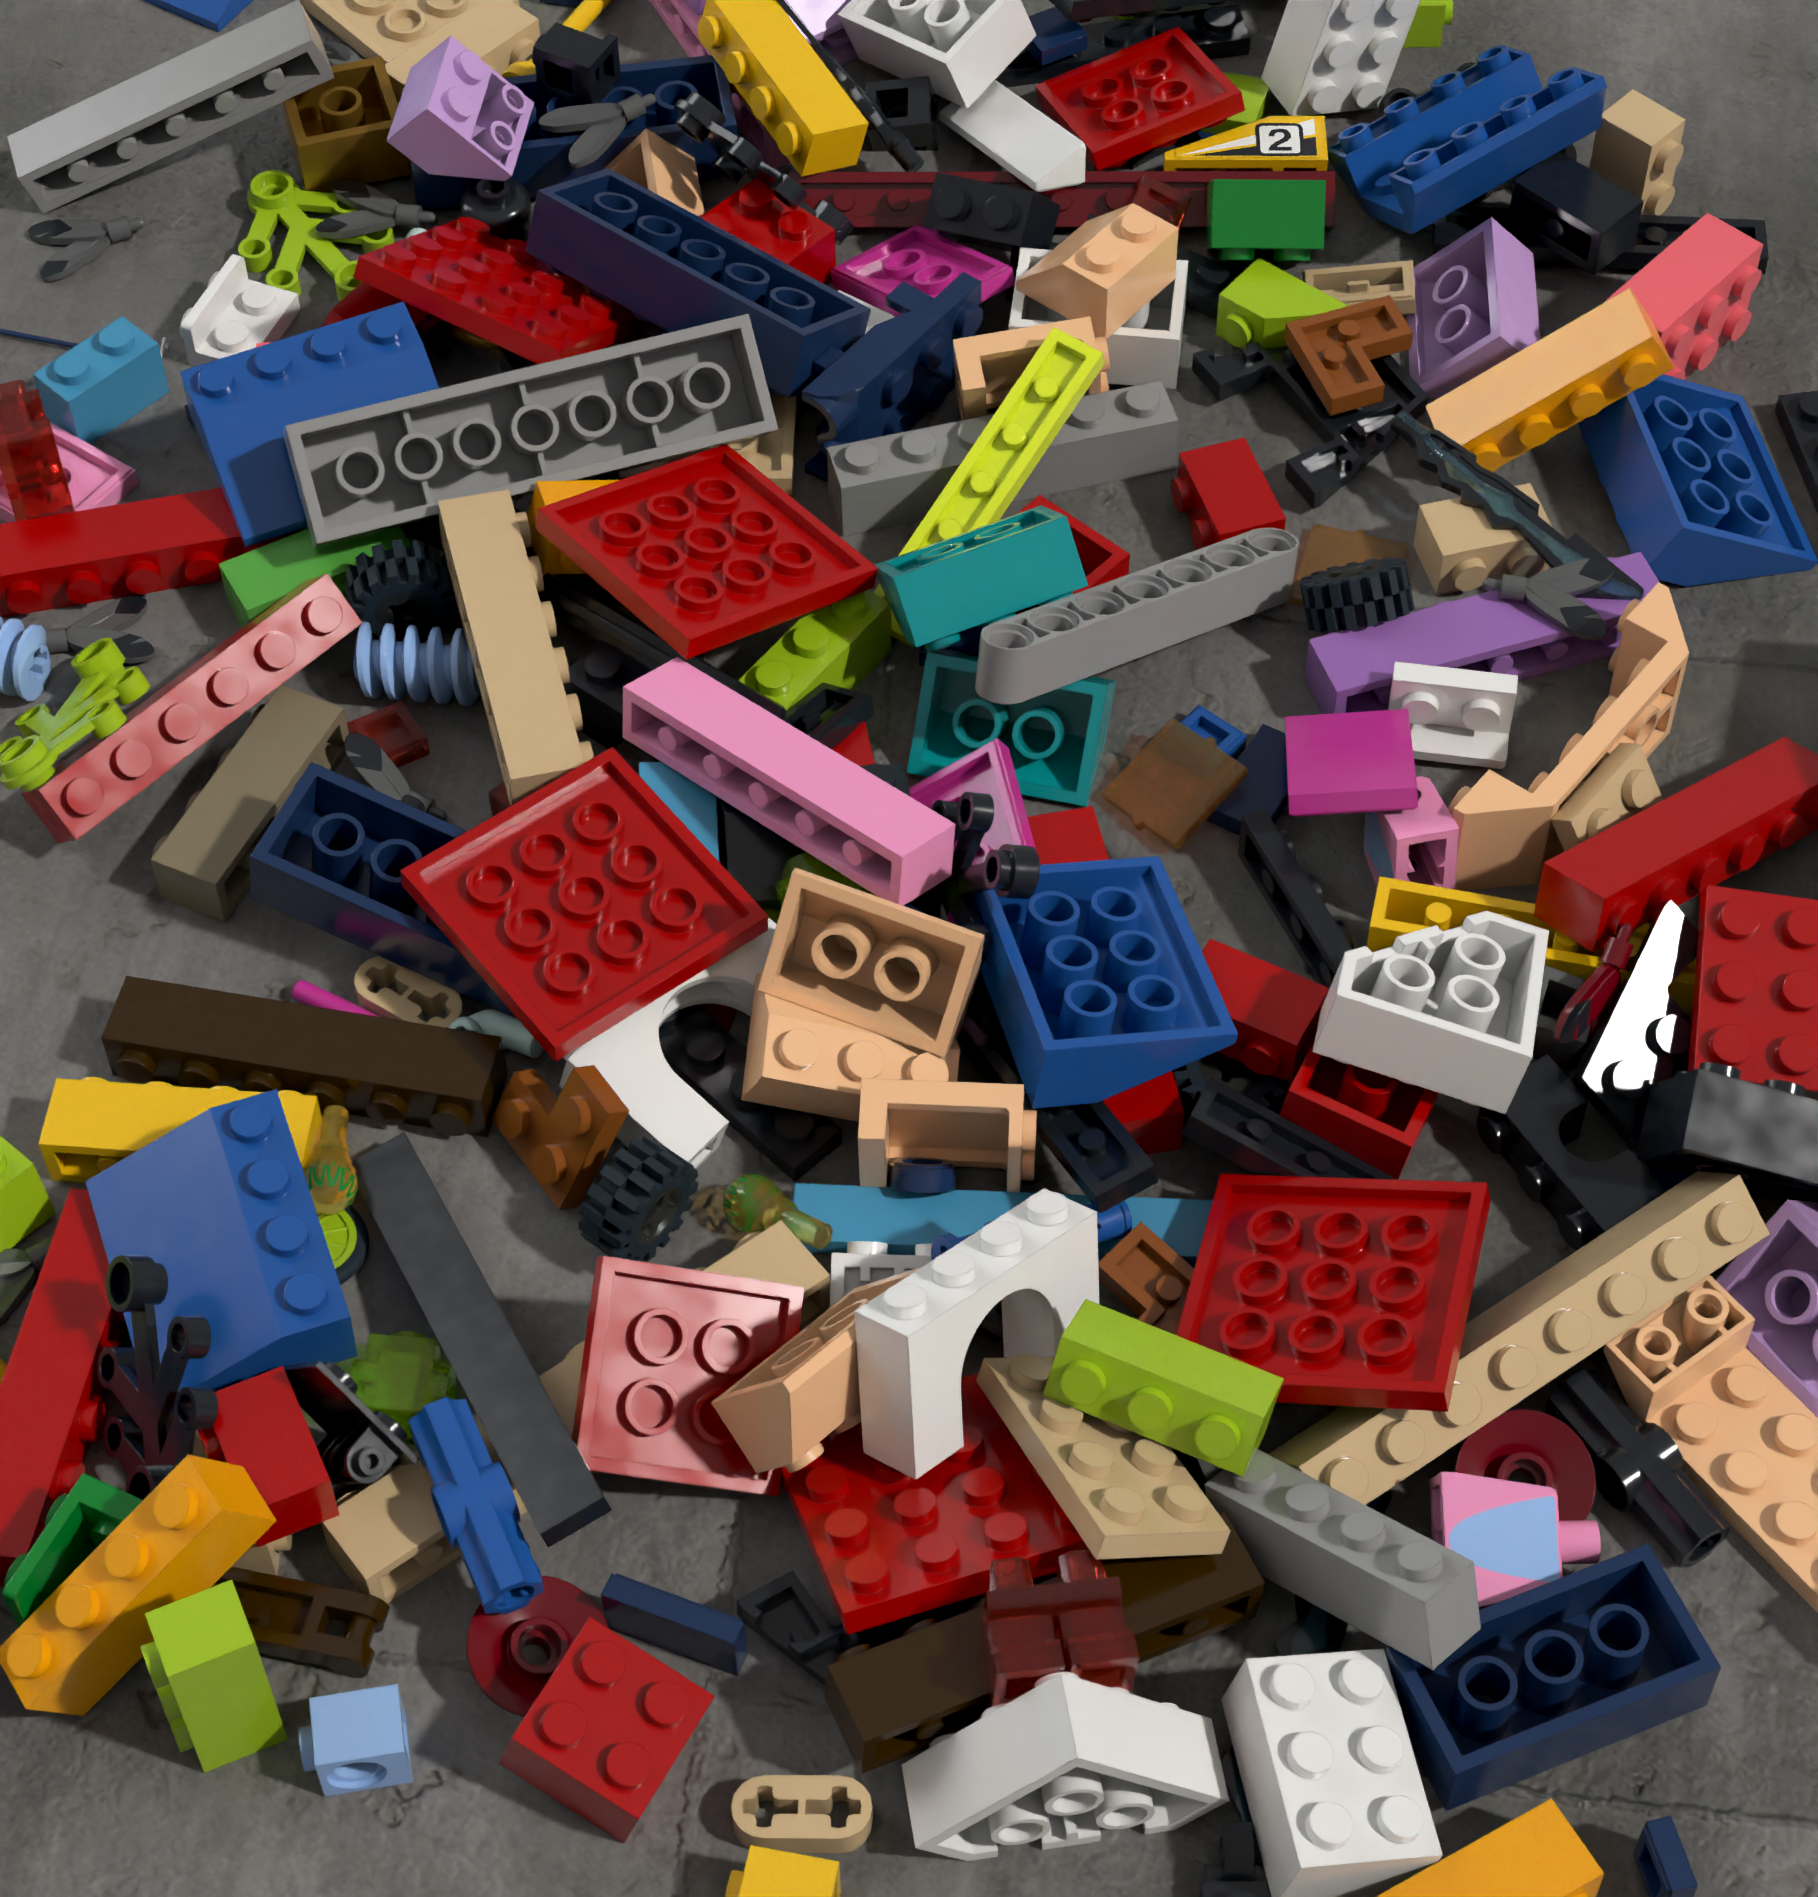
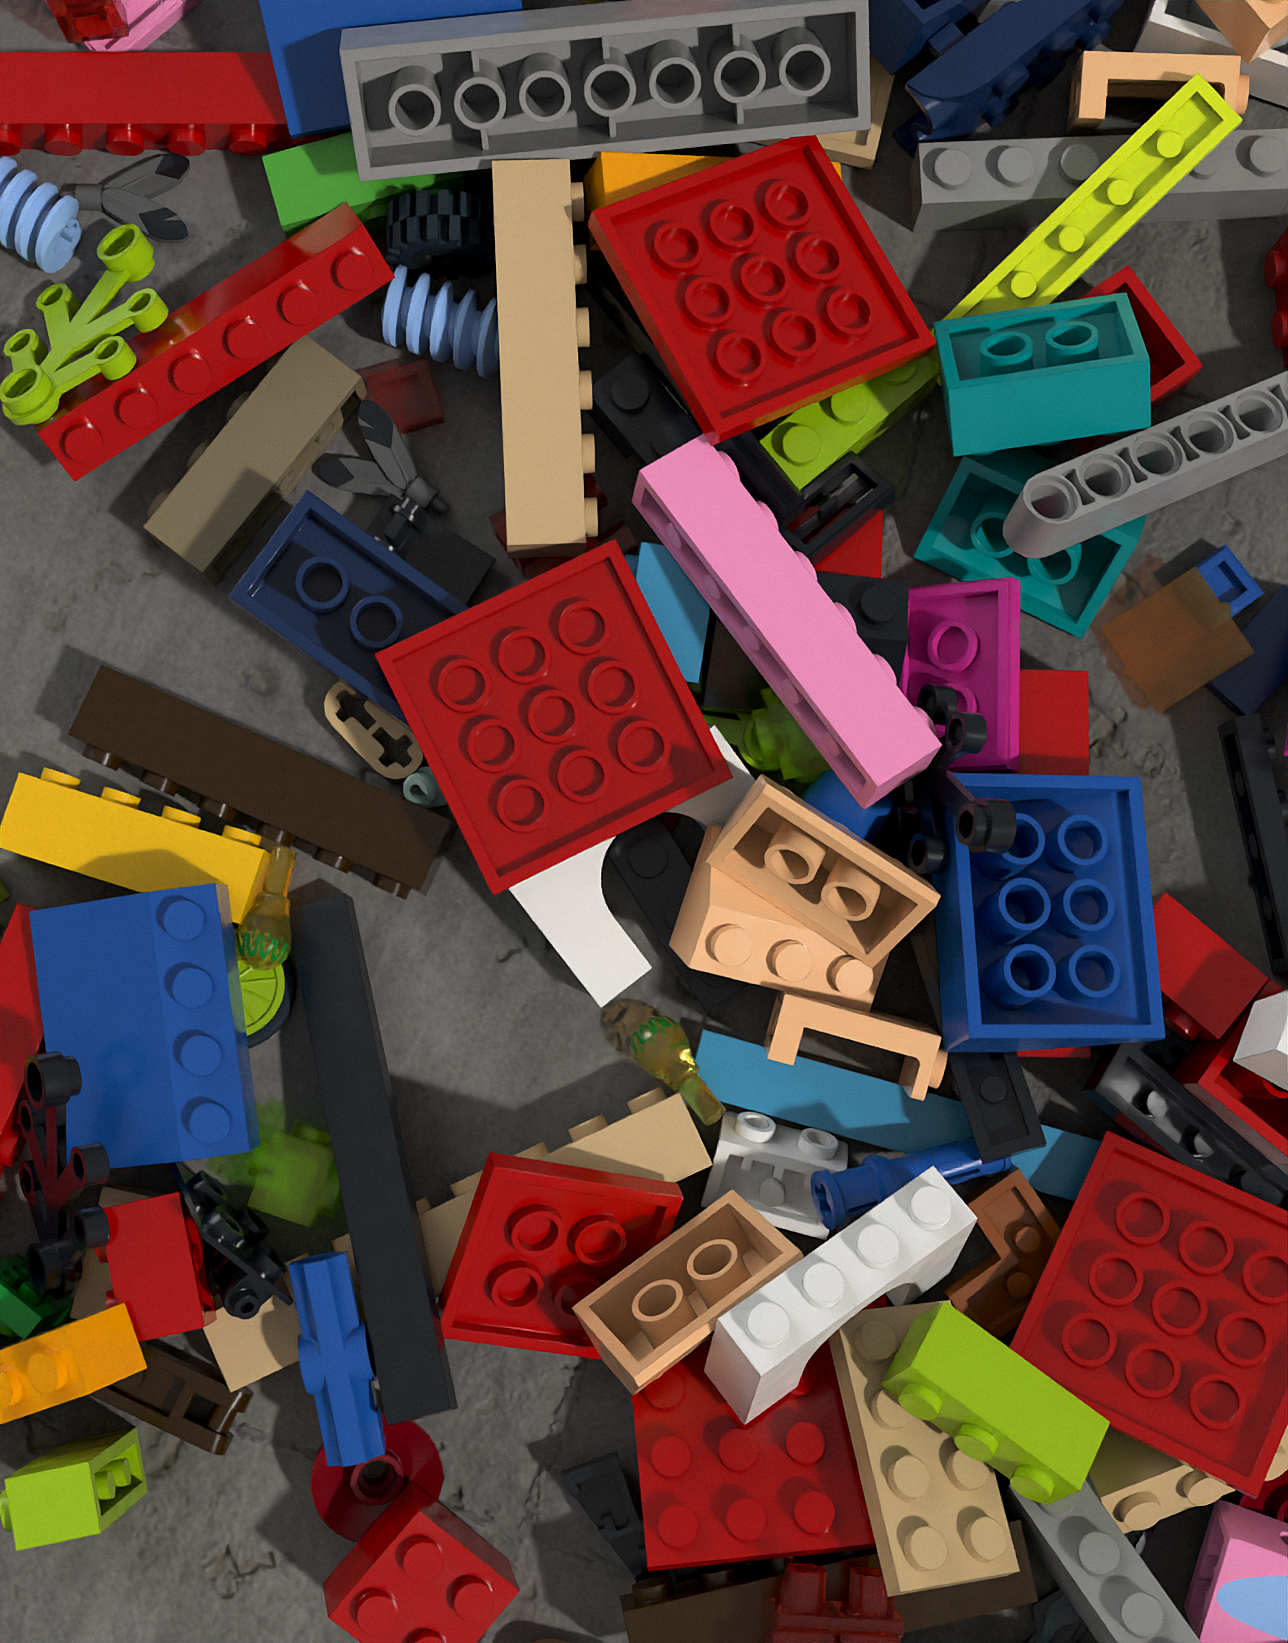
camera: 10 degrees right, 30 degrees up
dark pink piece [291,980,379,1017] -> none
light blue brick [299,1684,413,1797] -> none
dark orange plate [491,1065,629,1210] -> none
black wheel [578,1136,699,1261] -> none
dark blue tile [601,1573,747,1676] -> none
dark blue tile [889,1157,956,1193] -> none

